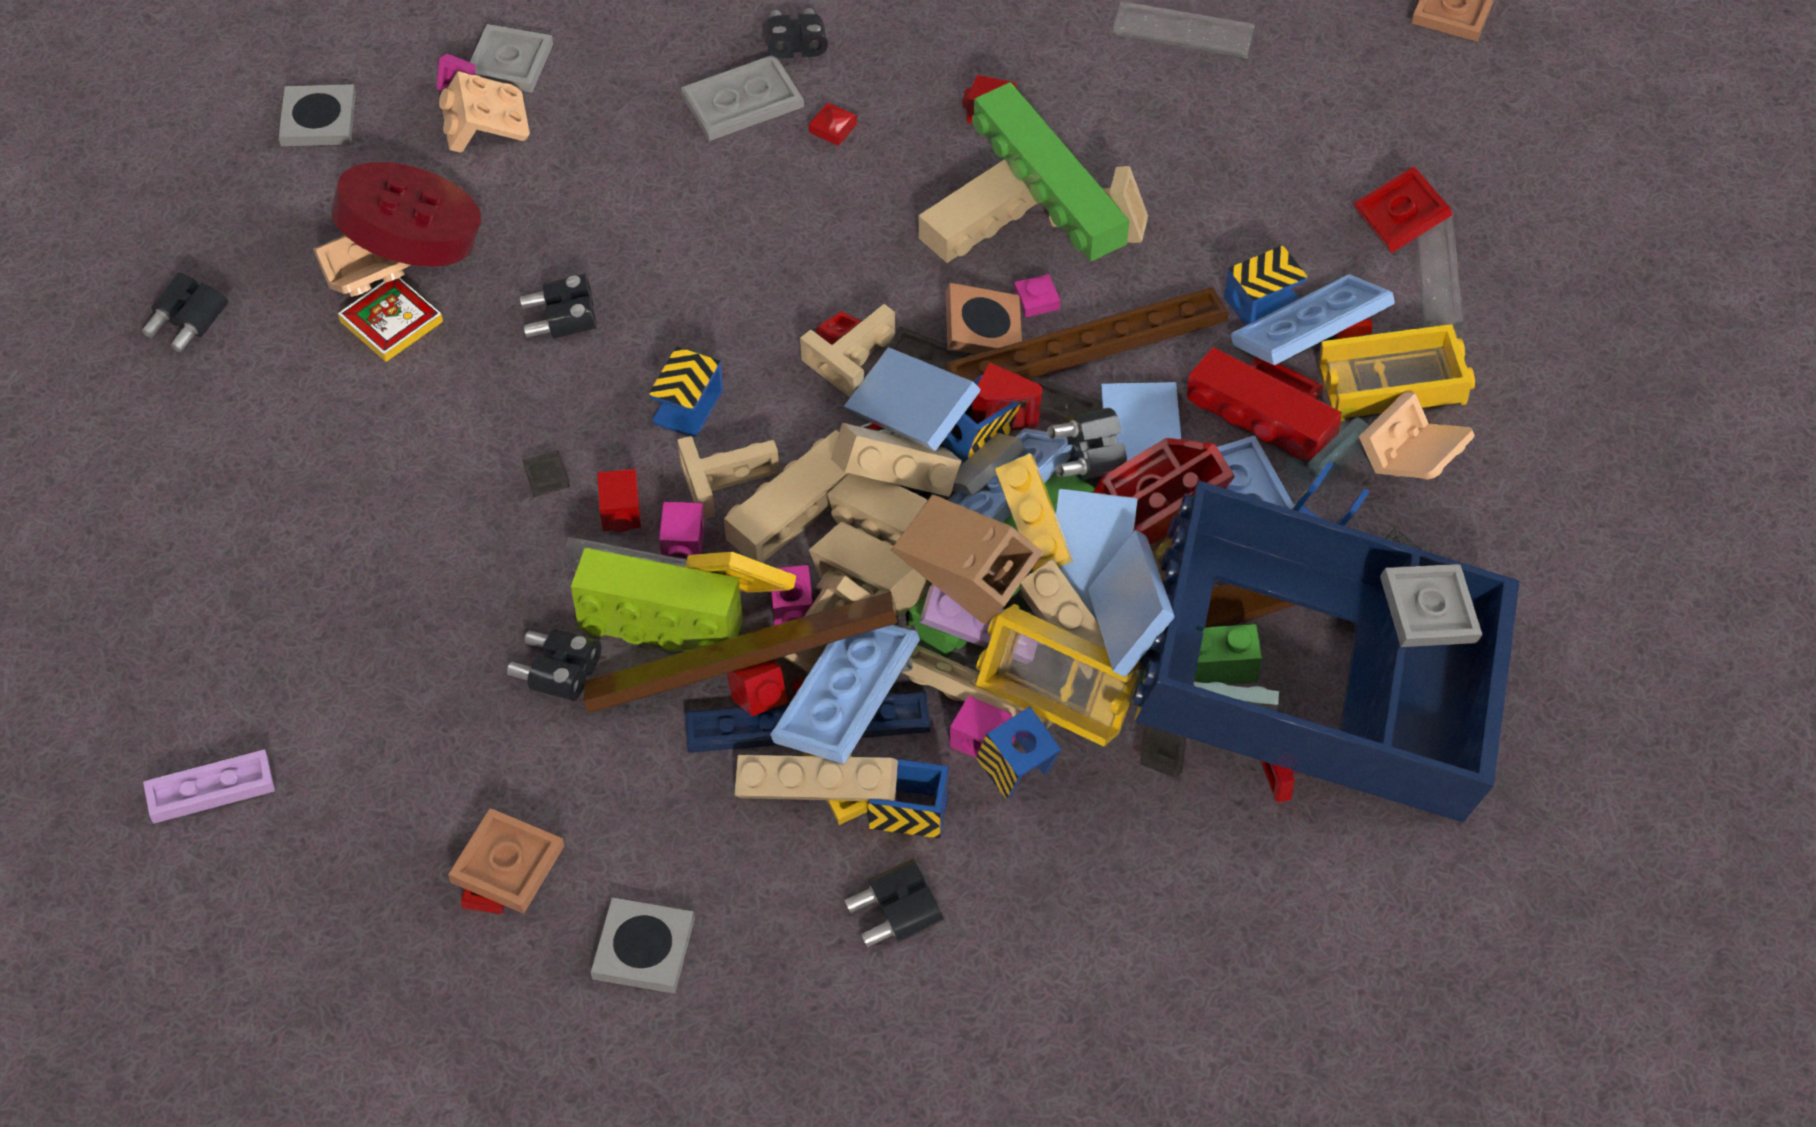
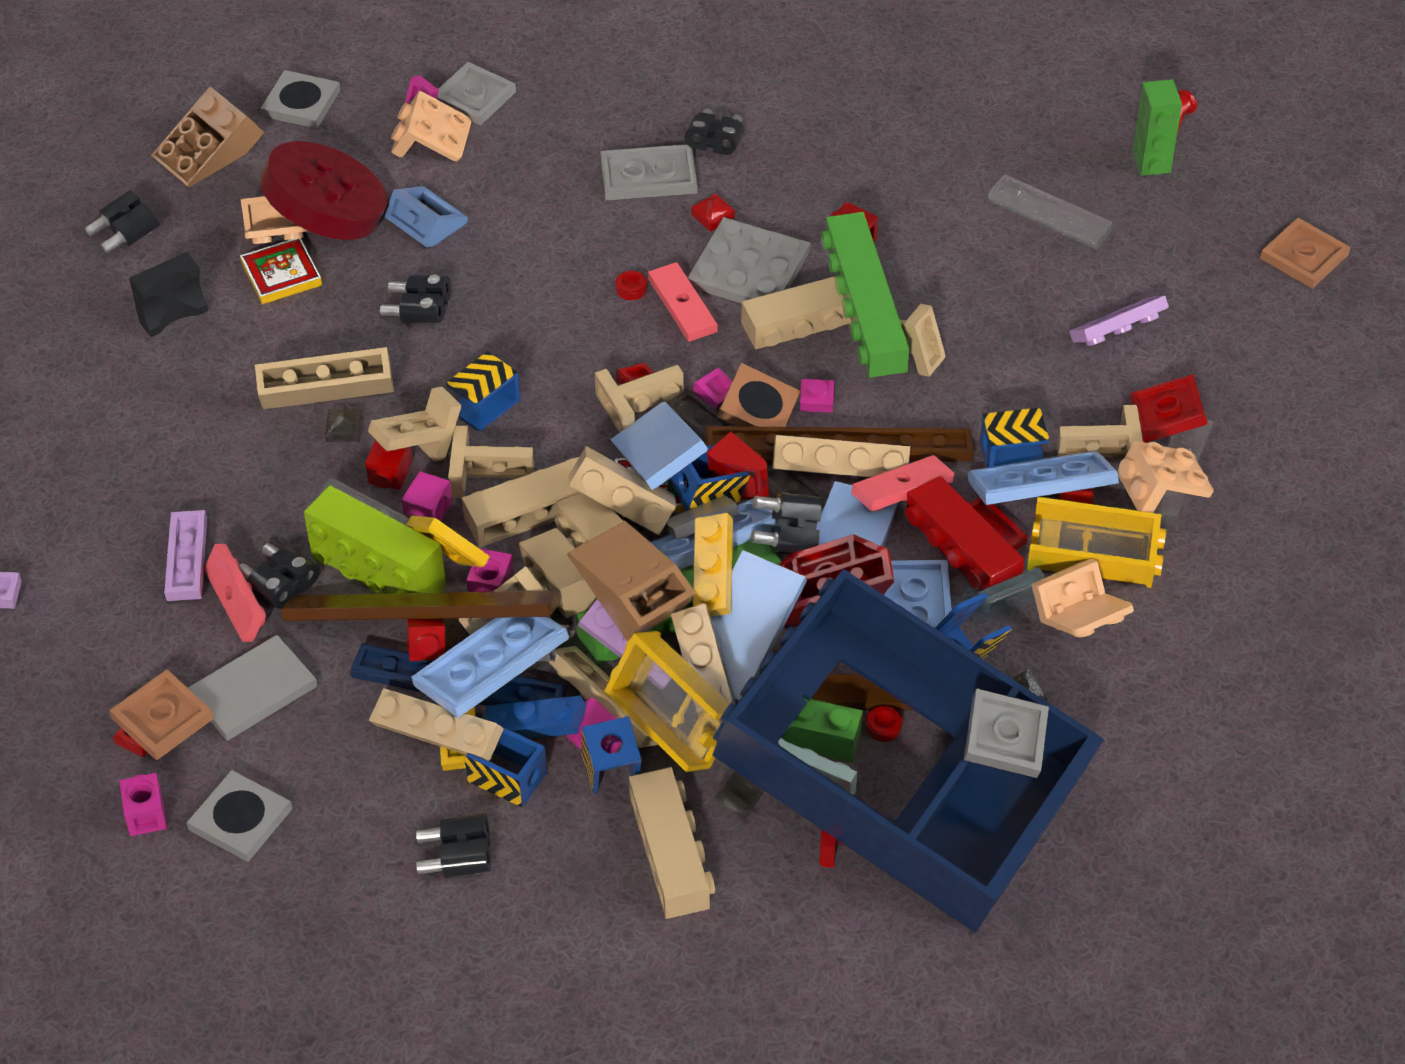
camera: 20 degrees right, 5 degrees down
light blue tile [1088,530,1174,677] -> none
none -> dark pink brick [119,773,167,836]
none -> black brick [129,252,208,337]
none -> medium nougat slope [151,86,265,187]
none -> lavender plate [164,510,207,601]
none -> light grey tile [188,635,318,741]
none -> coral tile [204,544,266,642]
none -> tan brick [255,347,394,409]
none -> tan bracket [368,387,462,462]
none -> medium blue tile [385,186,468,247]
none -> blue plate [482,696,587,739]
none -> red tile [615,271,647,300]
none -> tan brick [629,767,715,919]
none -> coral tile [648,262,718,342]
none -> light grey plate [688,217,811,304]
none -> dark pink plate [693,367,732,412]
none -> tan plate [772,435,910,477]
none -> coral tile [851,455,954,512]
none -> red tile [866,706,902,742]
none -> tan bracket [1057,405,1143,457]
none -> lavender plate [1069,295,1169,346]
none -> light nougat bracket [1117,441,1214,513]

